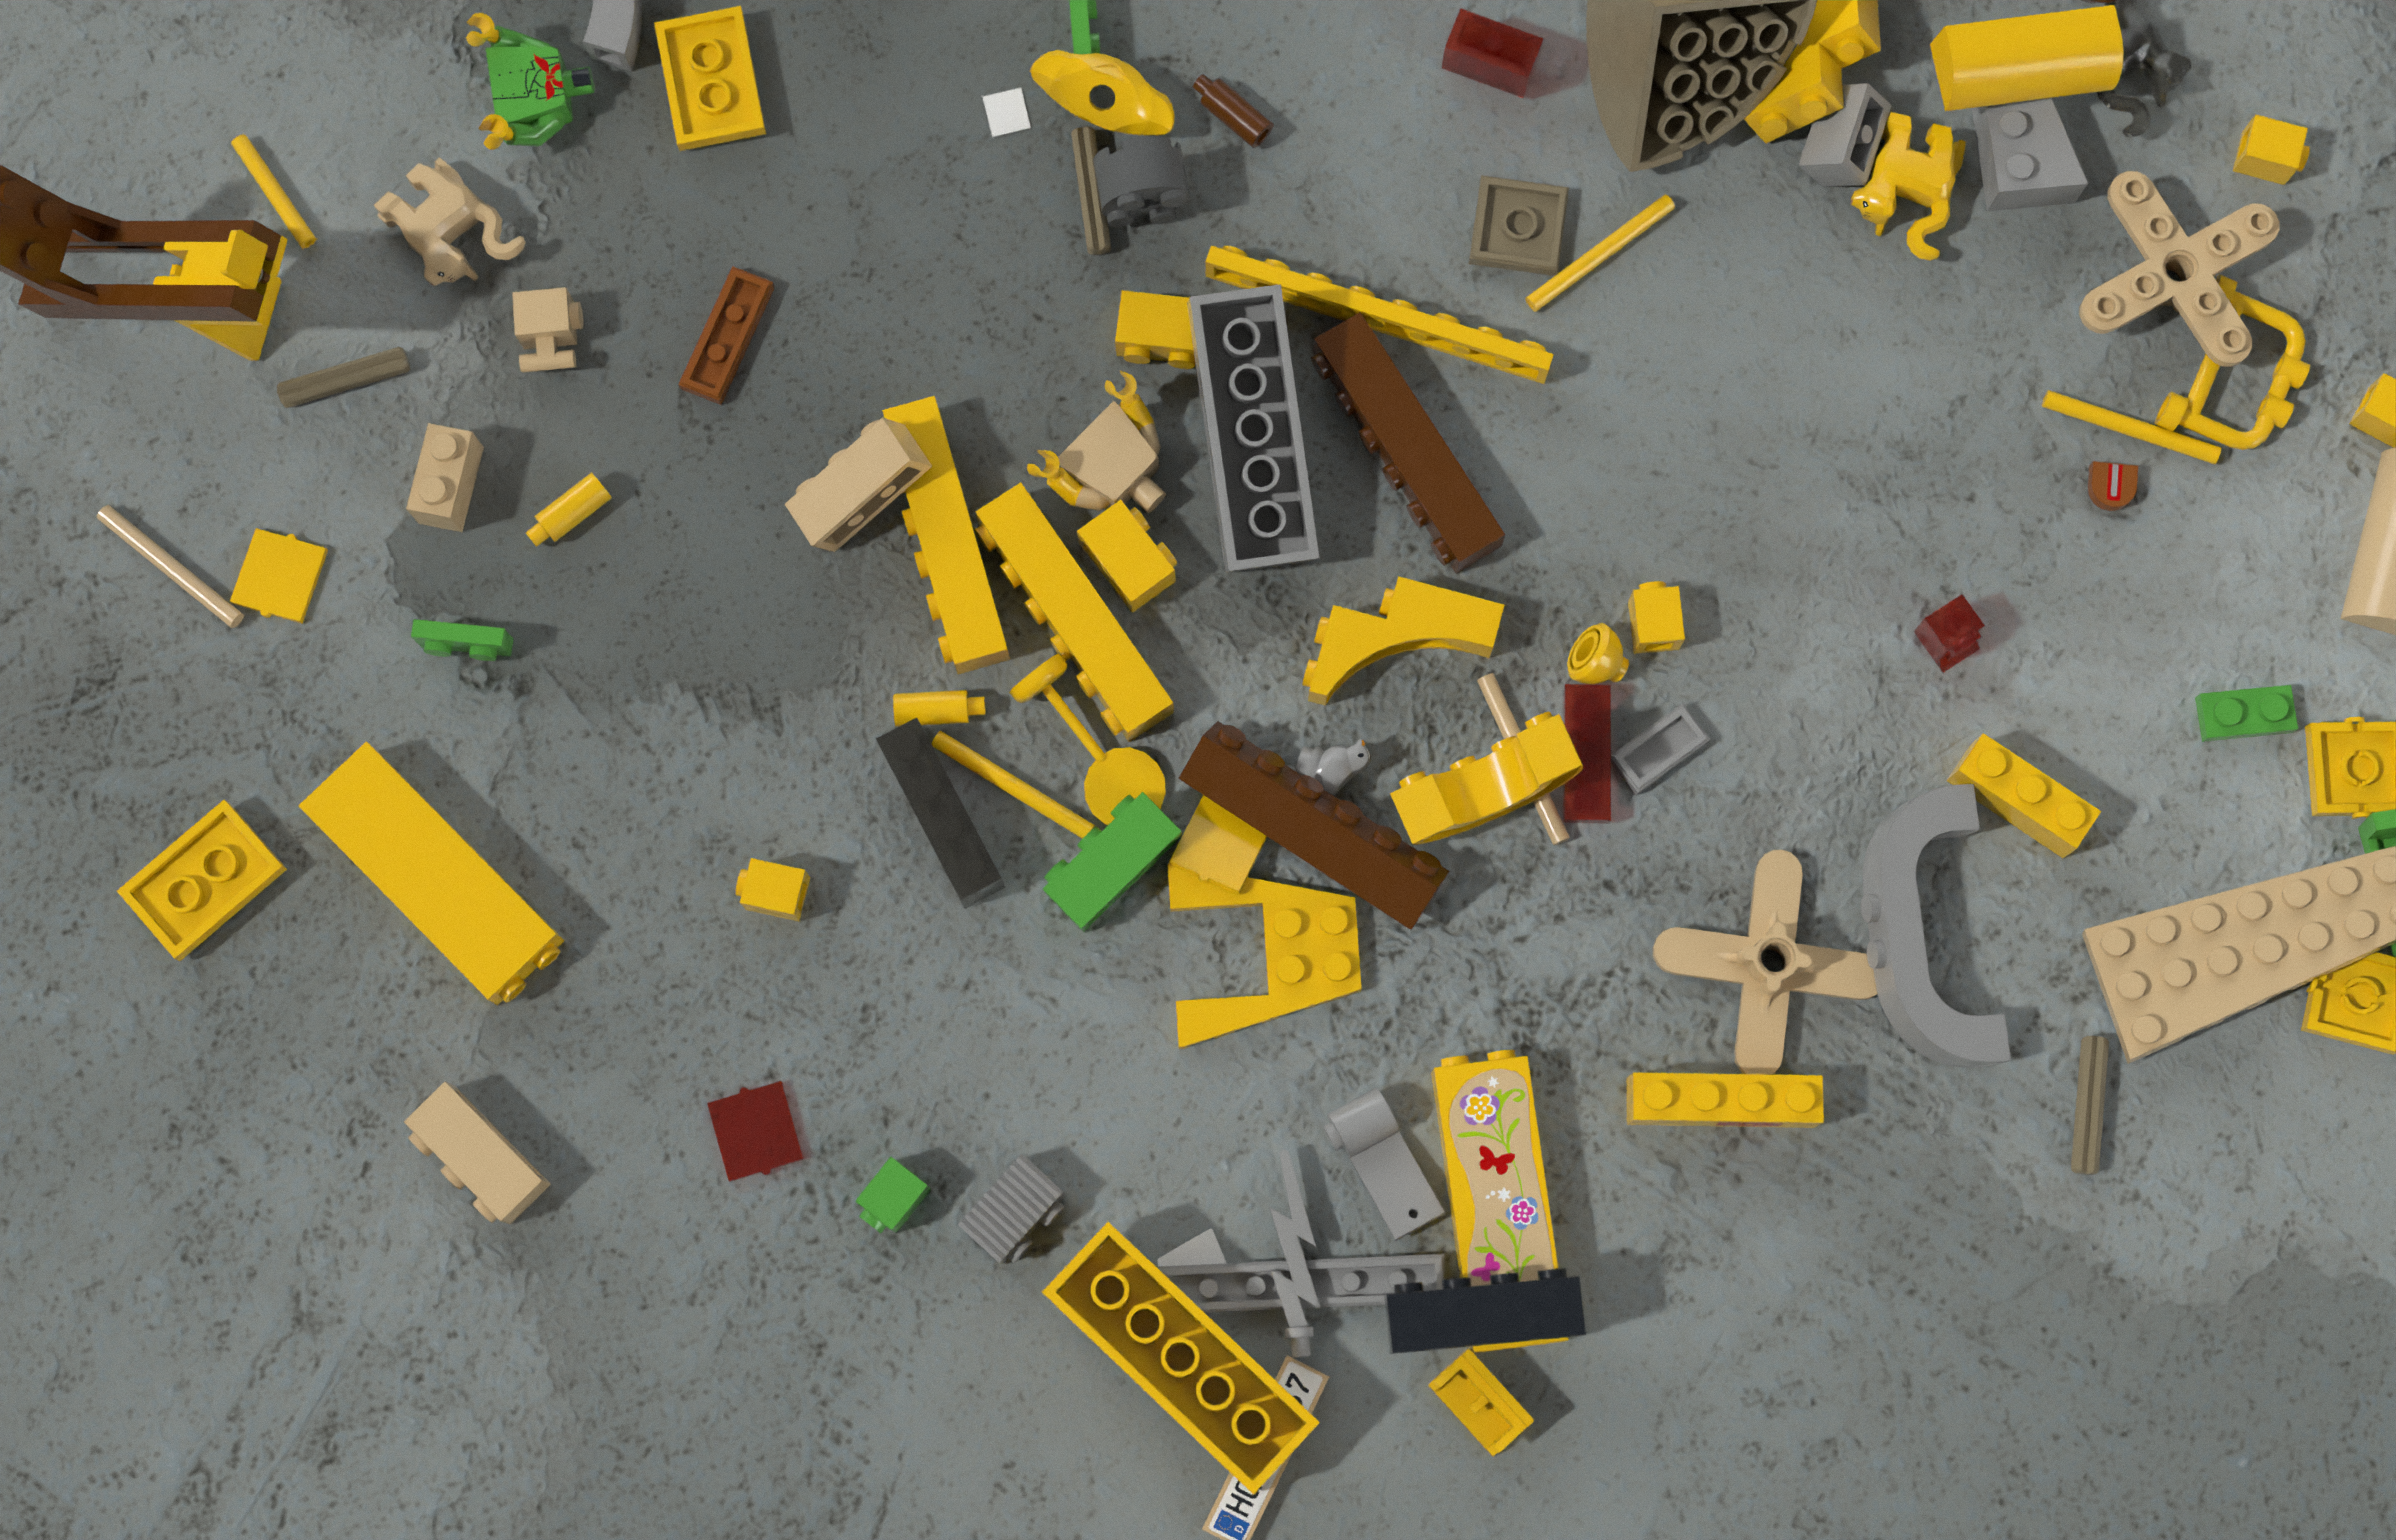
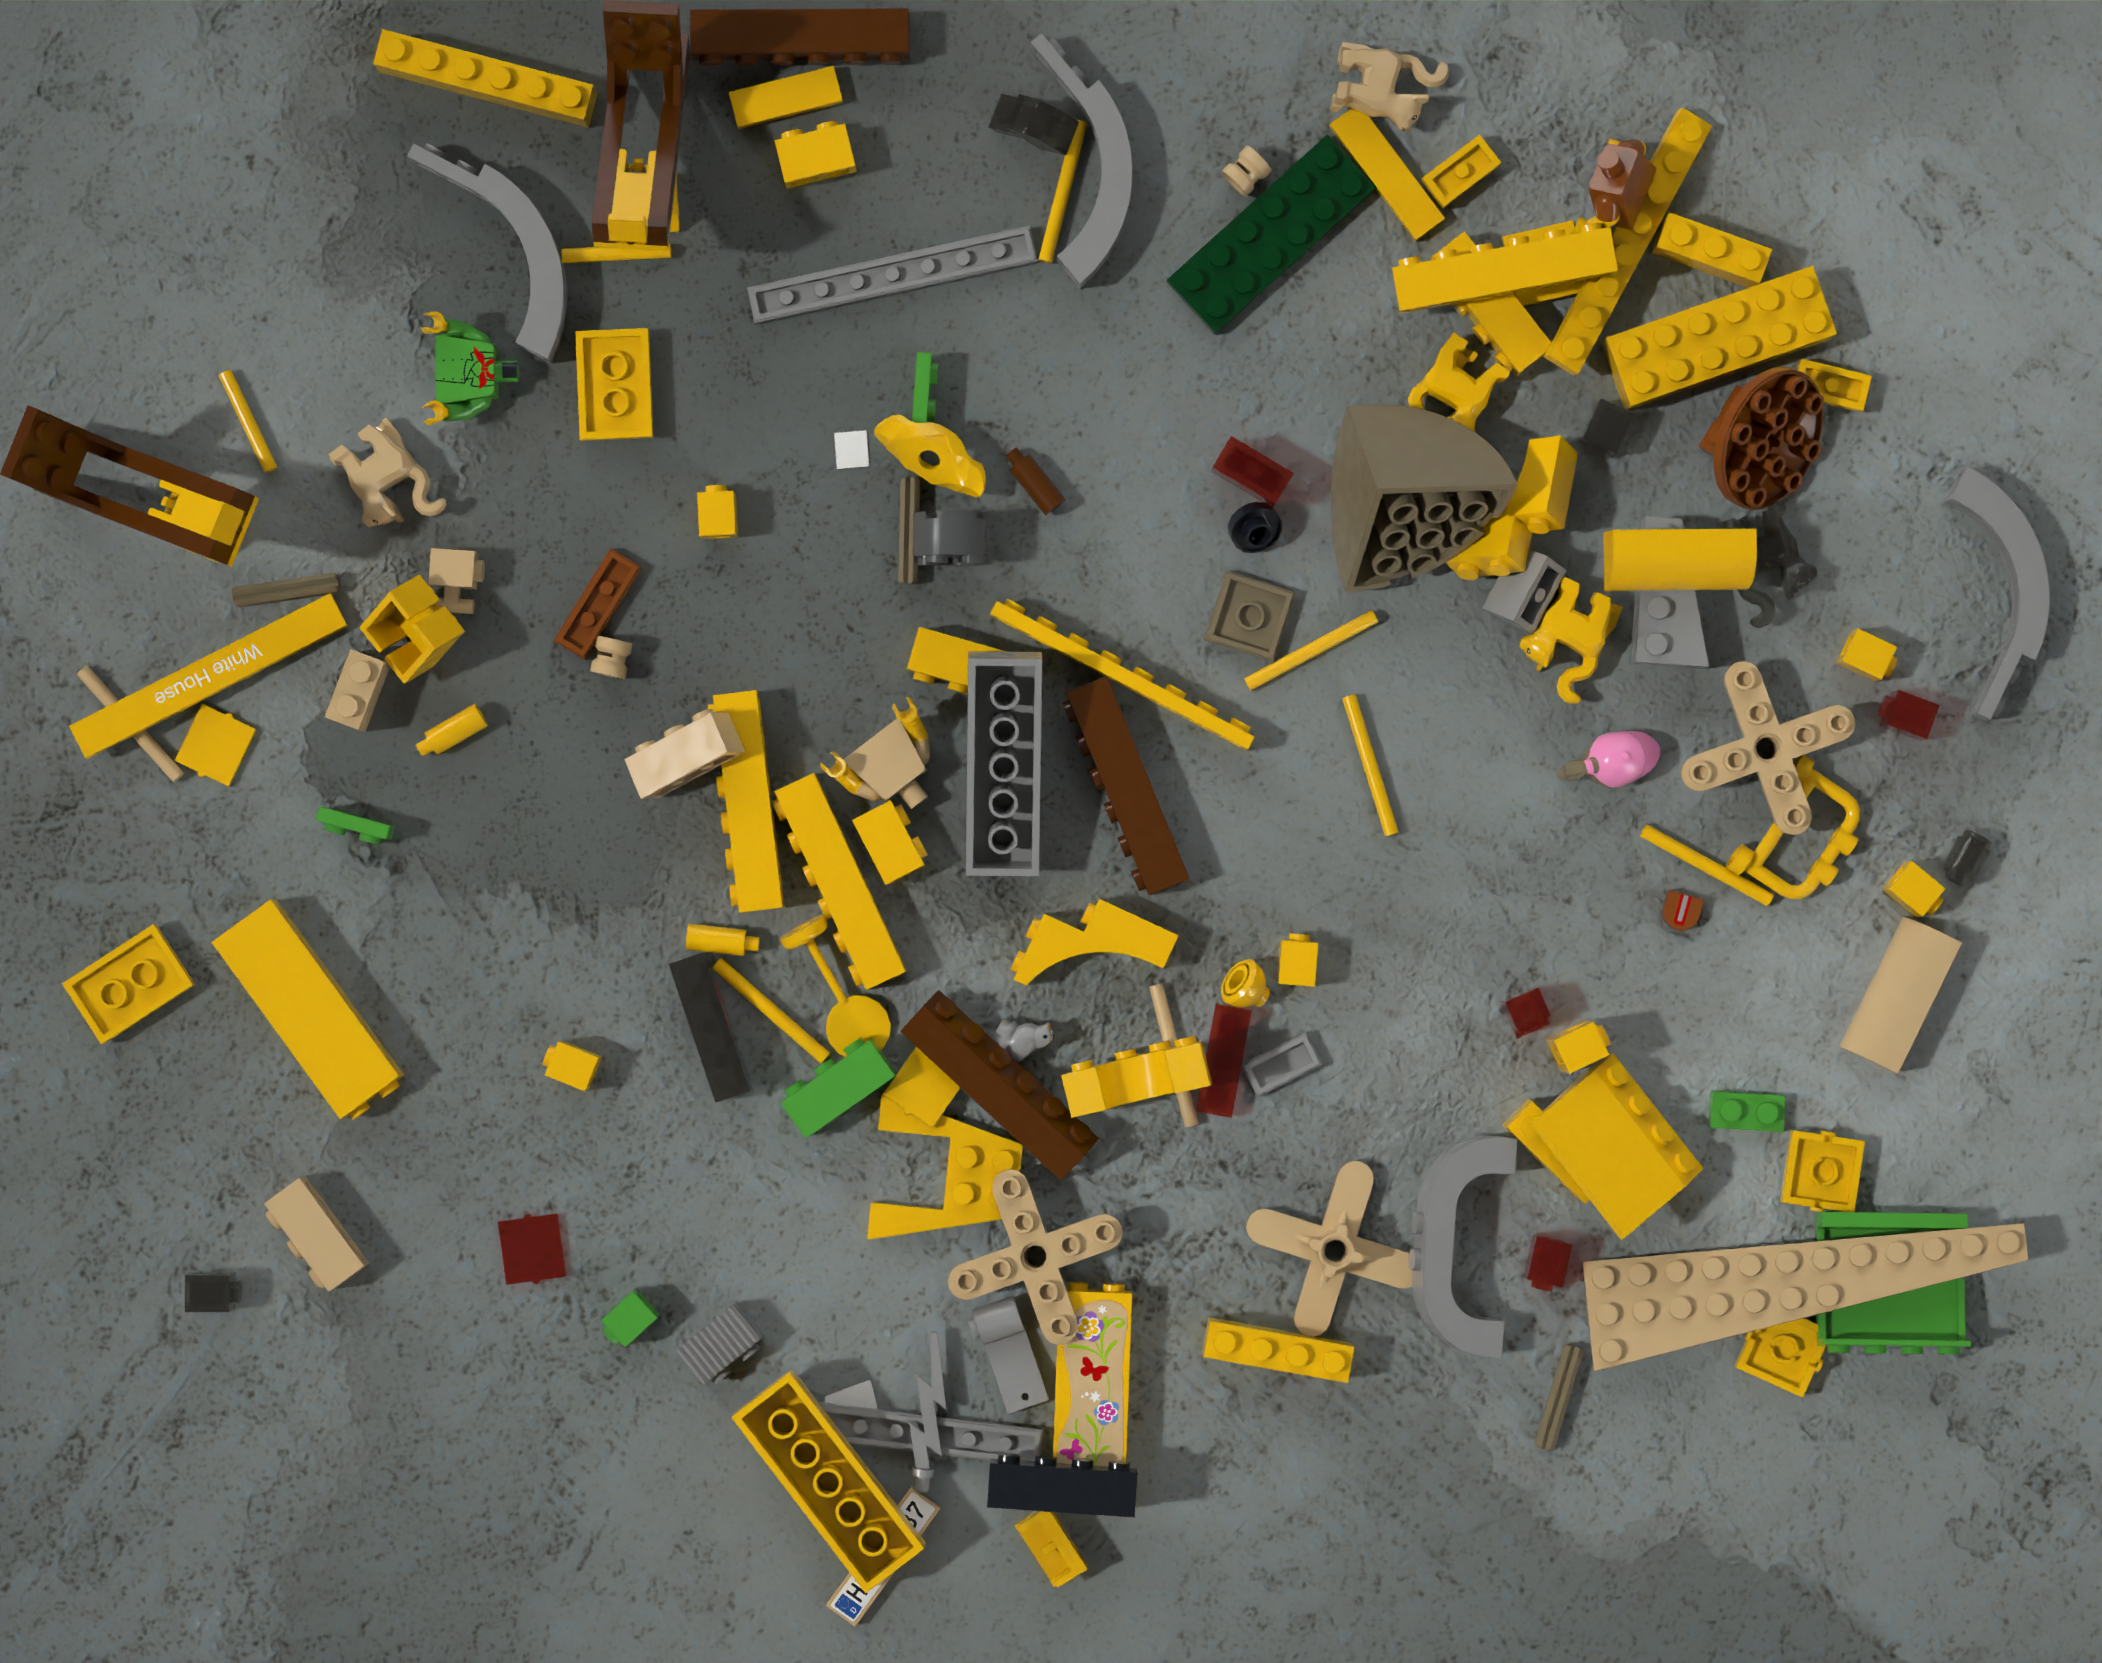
camera: 10 degrees right, 10 degrees up
none -> yellow tile [69,593,348,759]
none -> clear smoke brick [185,1272,242,1312]
none -> yellow piece [359,574,465,684]
none -> tan wheel [590,636,633,679]
none -> yellow brick [697,485,738,539]
none -> tan piece [948,1169,1123,1345]
none -> black plate [1228,502,1282,553]
none -> yellow bar [1342,694,1399,837]
none -> clear red brick [1523,1234,1572,1292]
none -> yellow slope [1530,1053,1703,1240]
none -> yellow brick [1546,1020,1611,1074]
none -> bright pink hair [1557,731,1660,788]
none -> clear red brick [1878,690,1940,741]

